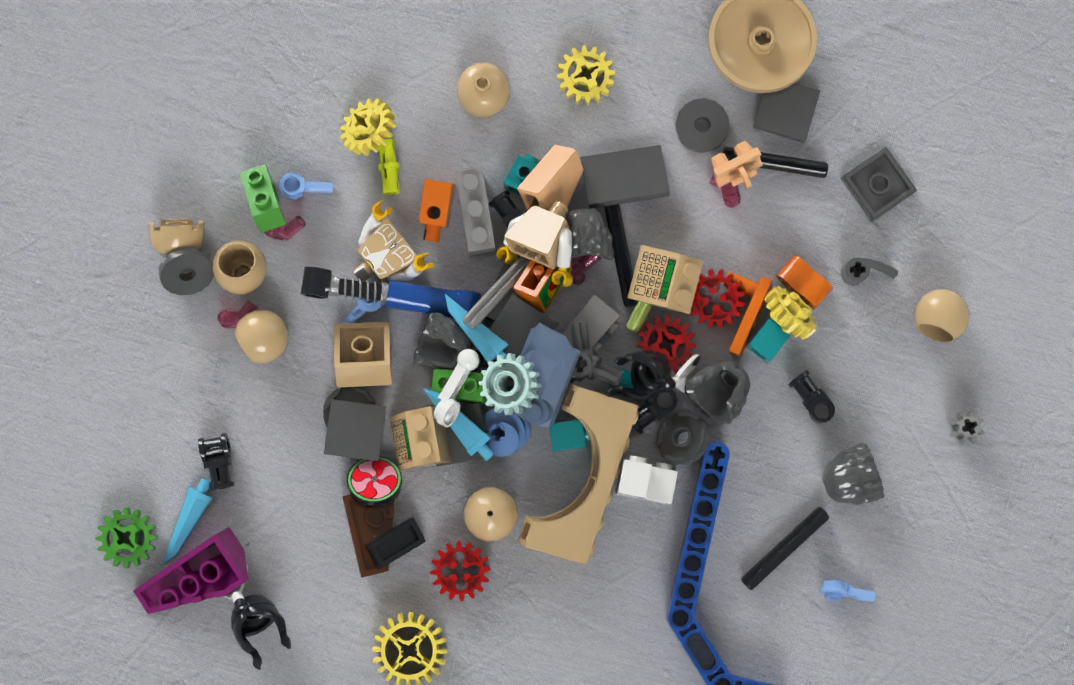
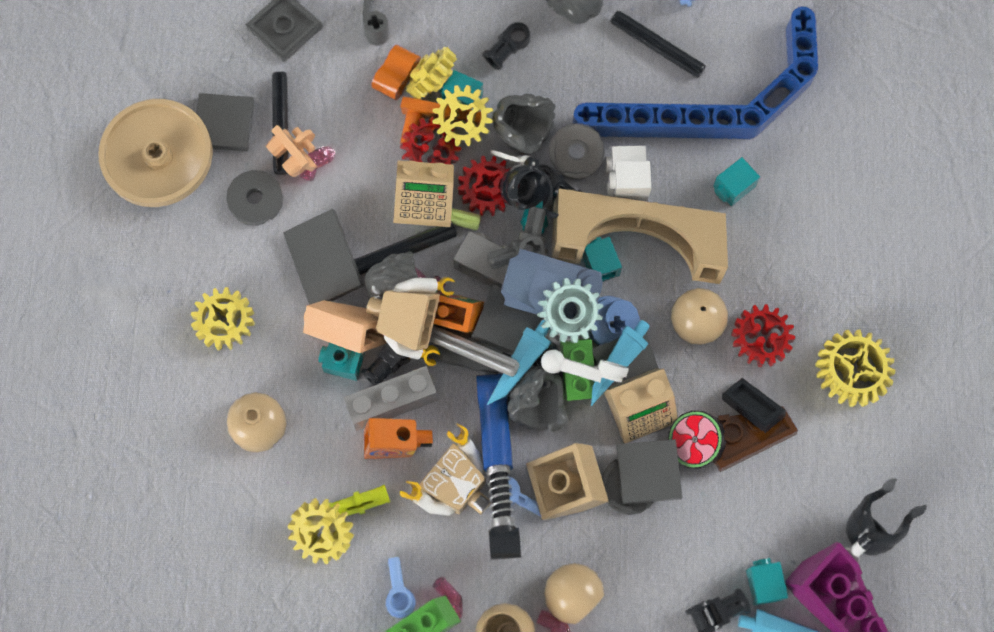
camera: 105 degrees left, 10 degrees down
none -> light yellow gear [432,85,494,146]
none -> teal brick [713,157,760,207]
none -> teal brick [746,558,788,606]

